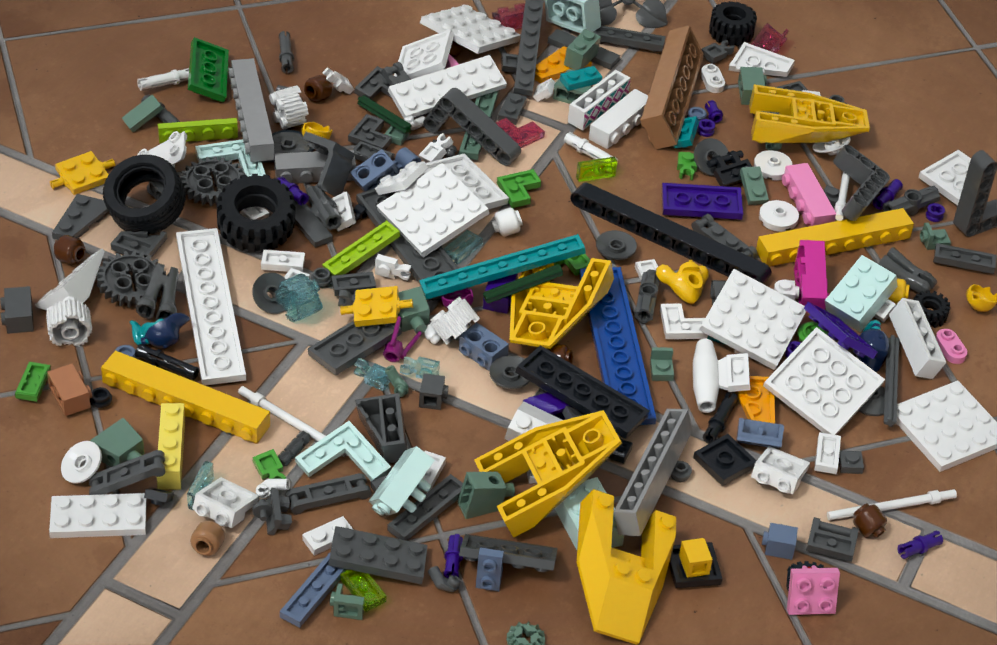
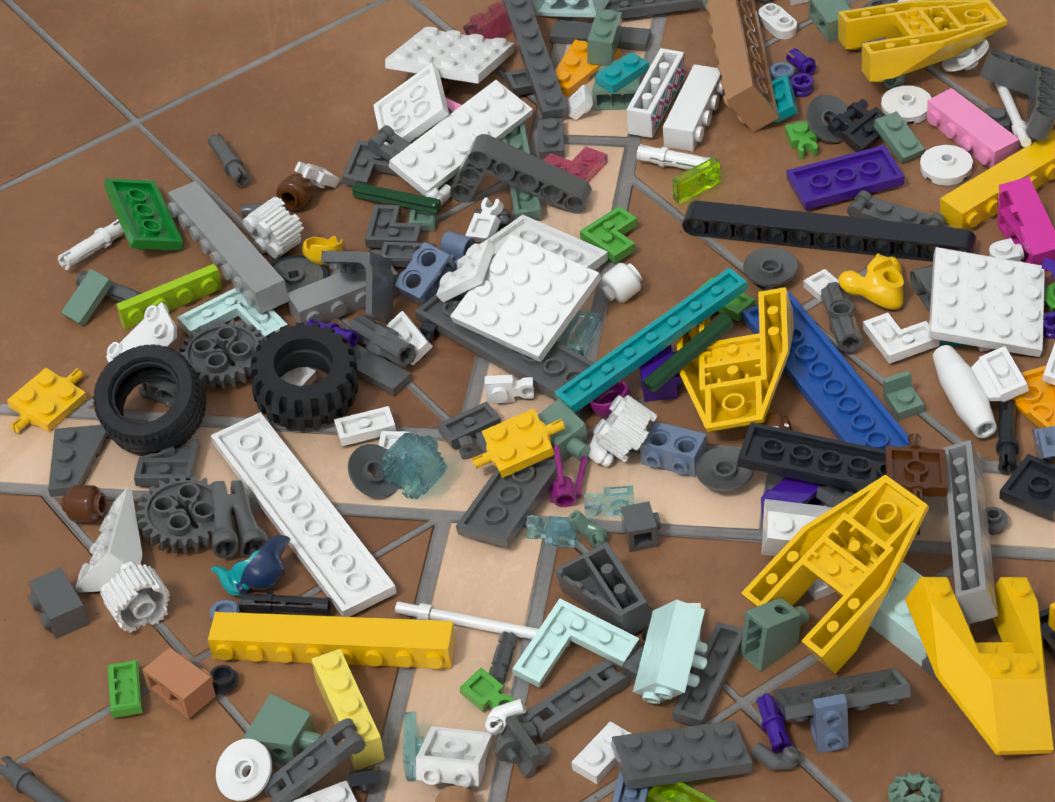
camera: 10 degrees left, 0 degrees up
dark grey plate [311,267,332,287] -> none
lime plate [322,220,401,276] -> none
none -> reddish brown plate [884,433,948,502]

